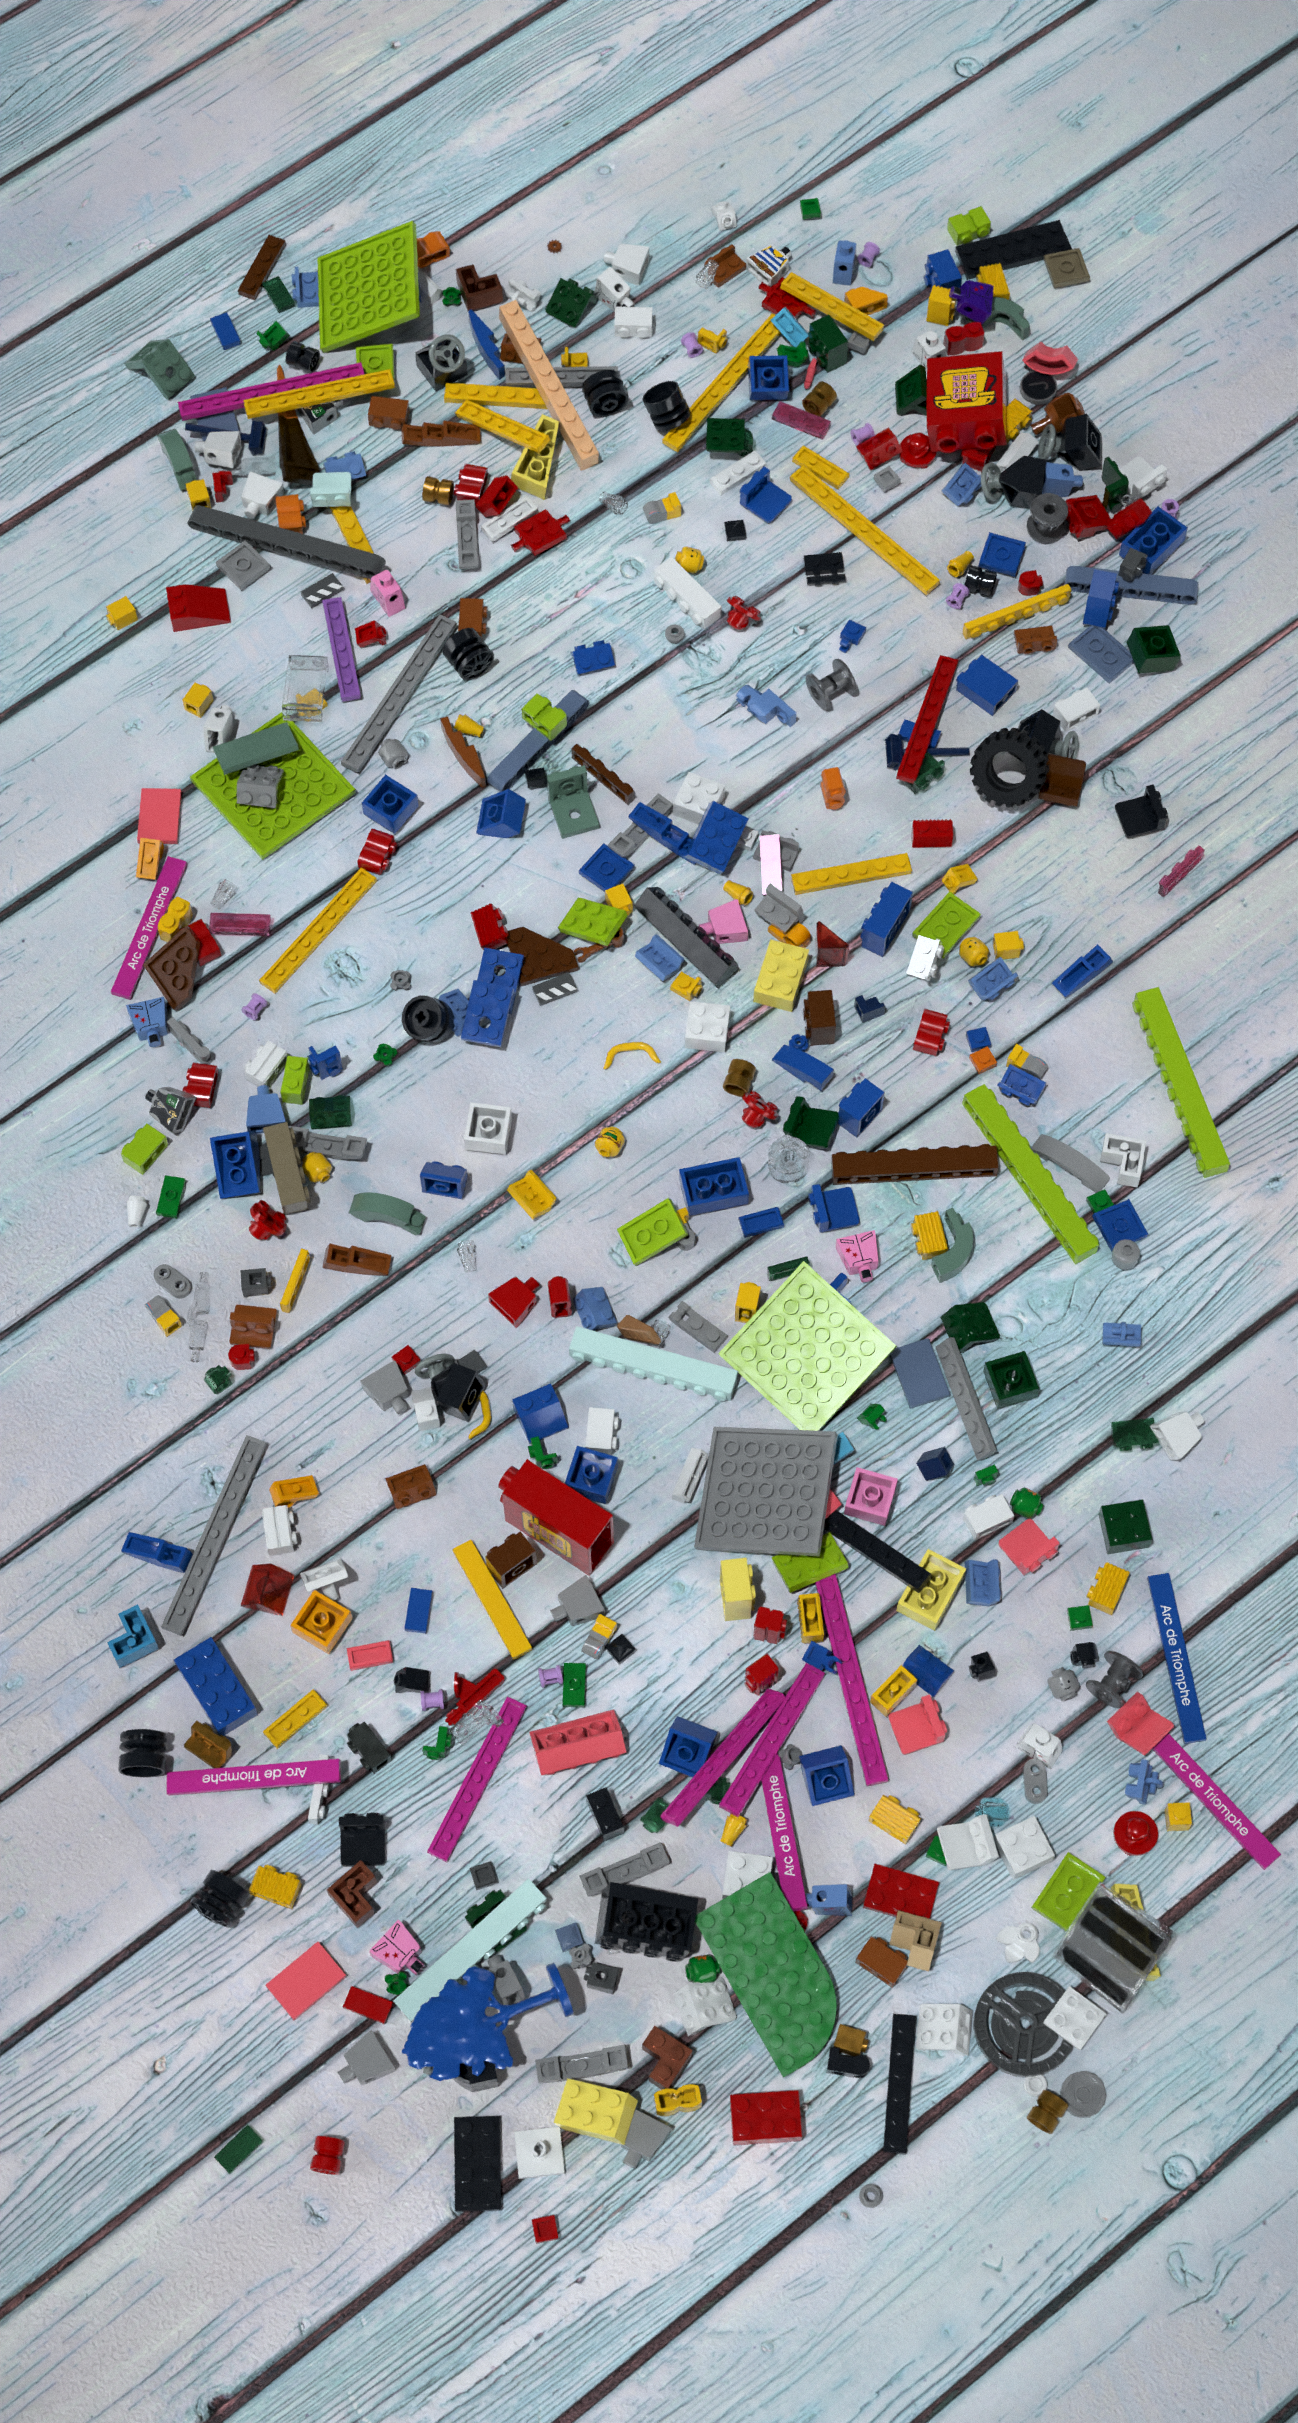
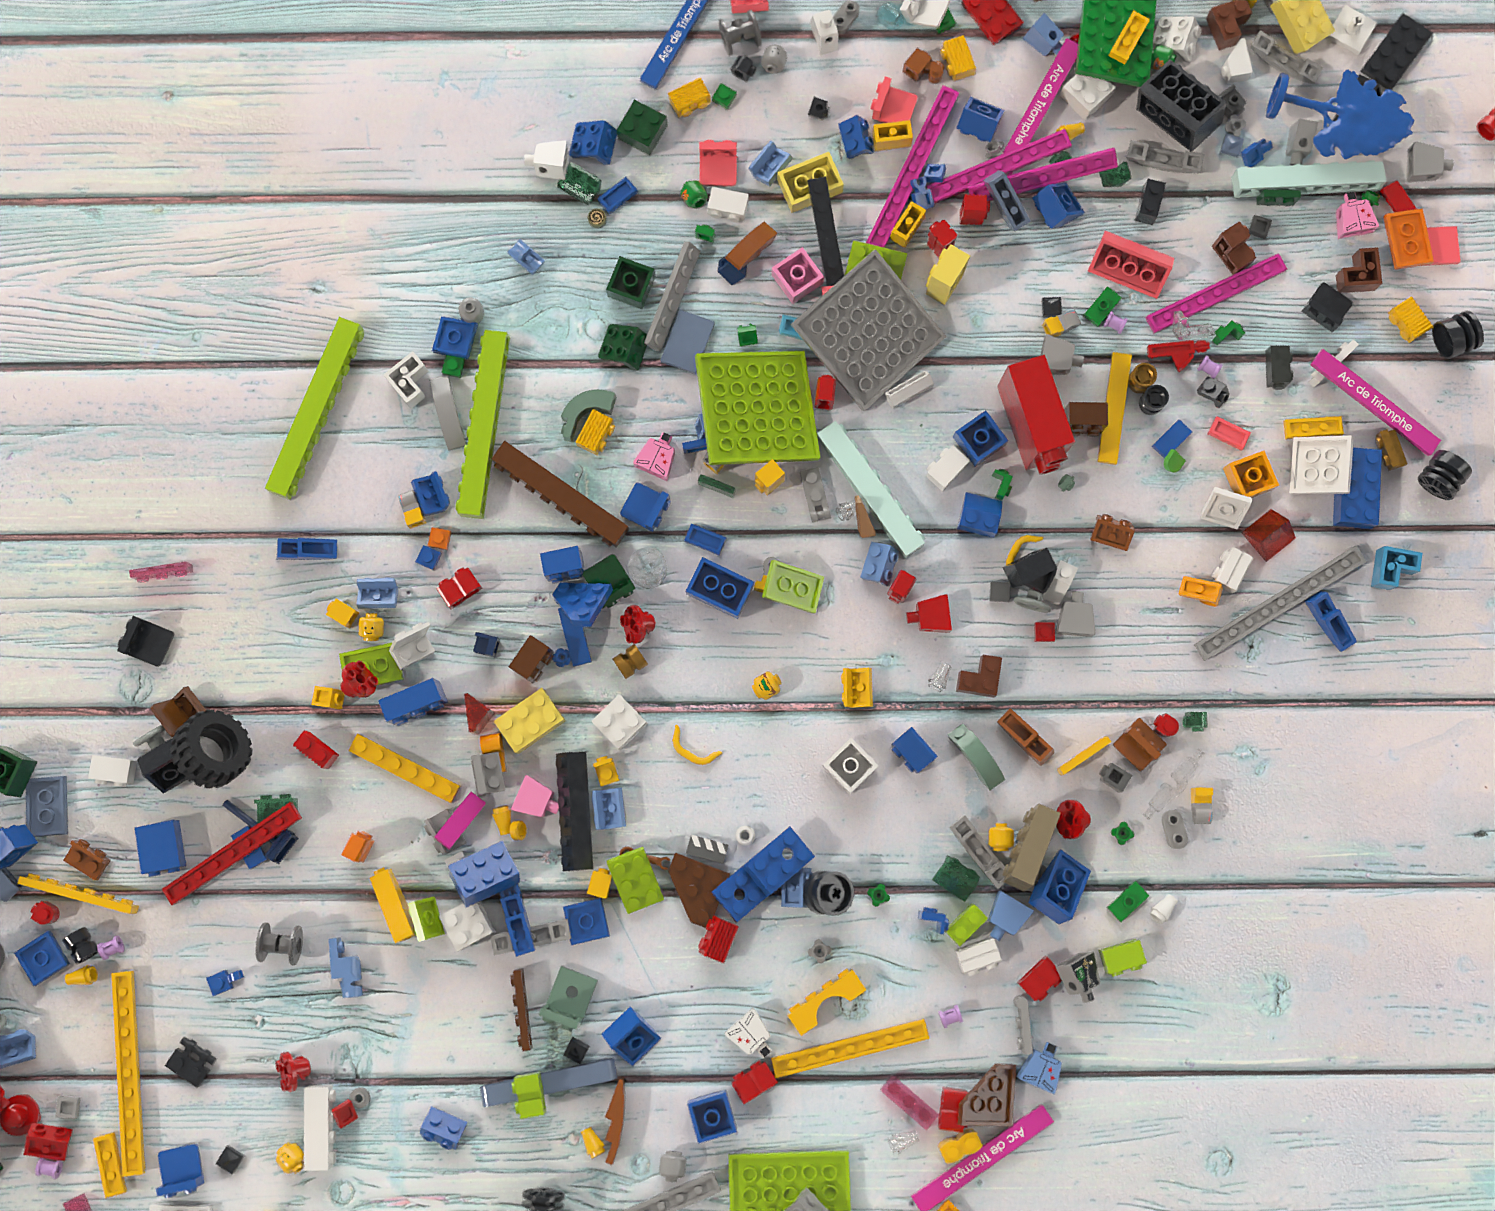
camera: 140 degrees left, 15 degrees up
none -> red plate [331,1099,358,1129]
none -> red plate [340,660,379,698]
none -> yellow slope [370,867,415,943]
none -> lime plate [408,896,445,942]
none -> yellow tile [510,821,527,840]
none -> blue plate [552,582,613,627]
none -> blue bracket [569,120,617,165]
none -> tile [588,208,607,228]
none -> blue tile [597,177,638,215]
none -> dark orange slope [725,222,778,270]
none -> white torso [725,1007,772,1058]
none -> white plate [736,826,755,846]
none -> yellow arch [787,968,866,1036]
none -> red brick [815,375,836,410]
none -> dark orange brick [902,47,945,84]
none -> blue tile [924,164,946,183]
none -> copper brick [956,654,1002,698]
none -> sand blue brick [983,170,1031,231]
none -> sand green plate [1058,474,1075,492]
none -> yellow plate [1108,11,1150,65]
none -> green plate [1111,822,1135,845]
none -> pearl gold wheel [1128,363,1157,394]
none -> black wheel [1139,385,1169,415]
none -> bright green tile [1164,449,1186,473]
none -> copper brick [1212,221,1257,275]
none -> white slope [1221,38,1253,84]
none -> blue plate [1241,138,1273,168]
none -> white plate [1290,435,1354,495]
none -> orange plate [1383,208,1434,270]

